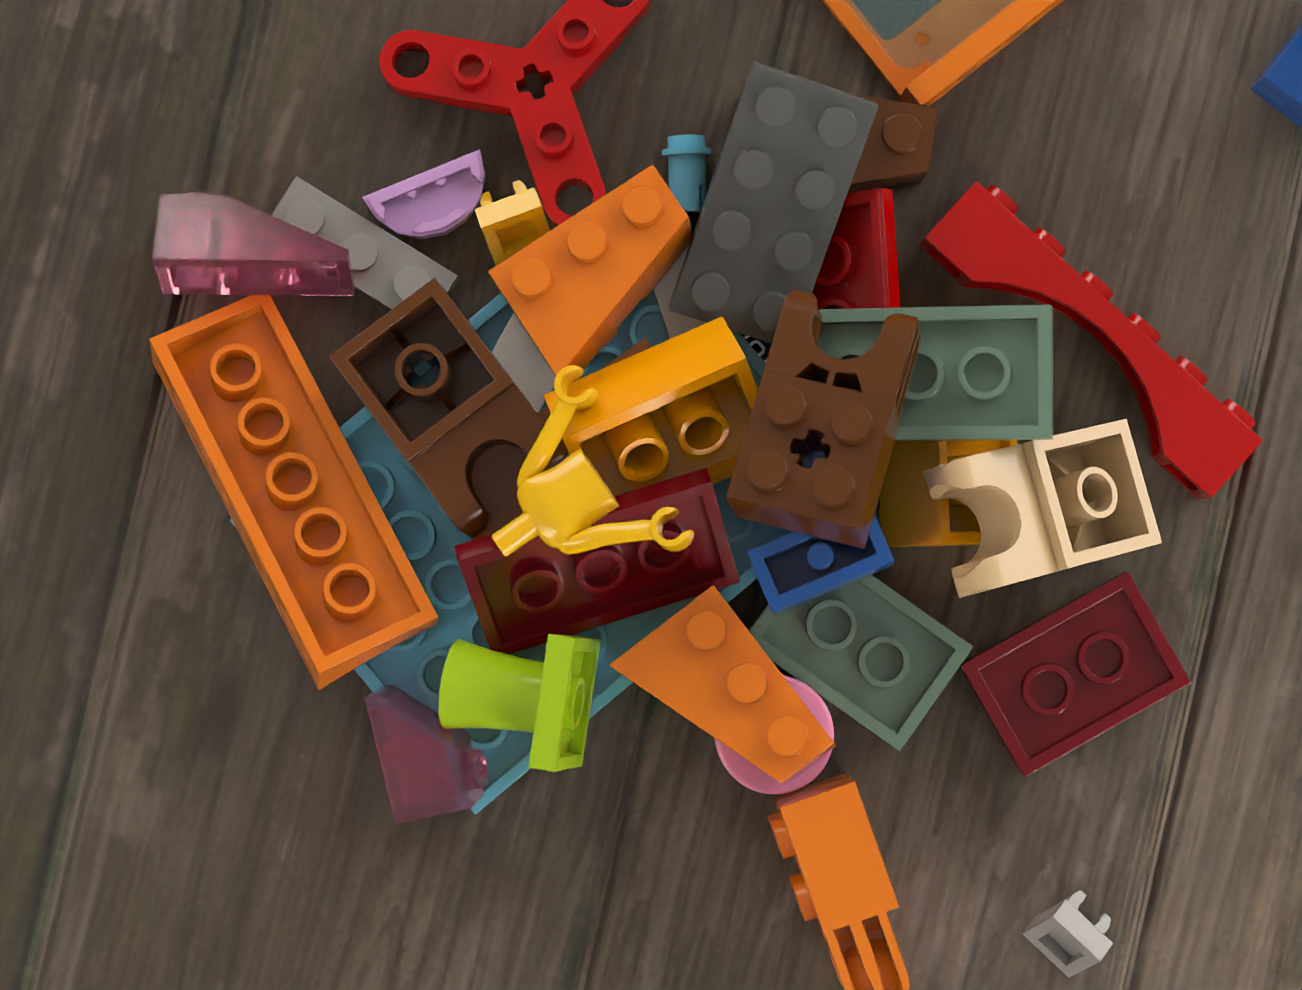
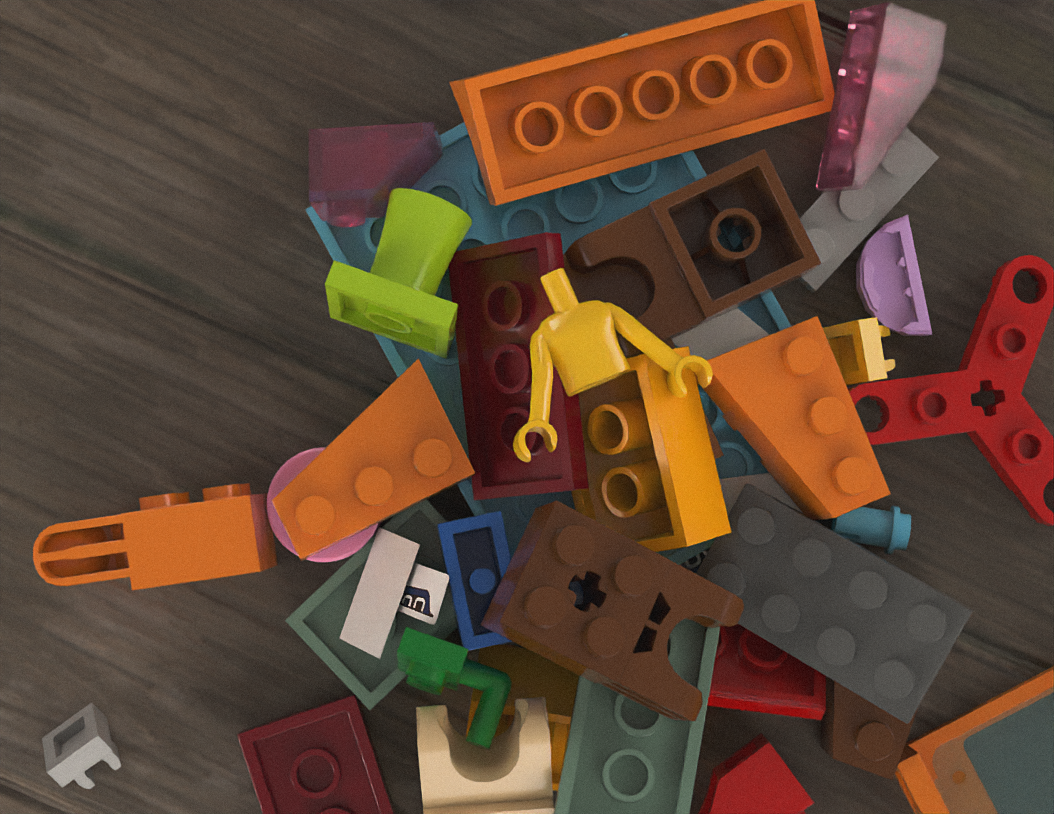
camera: 100 degrees right, 0 degrees up
none -> white sticker [340,527,420,659]
none -> white sticker [397,563,449,625]
none -> green plate [397,627,512,749]

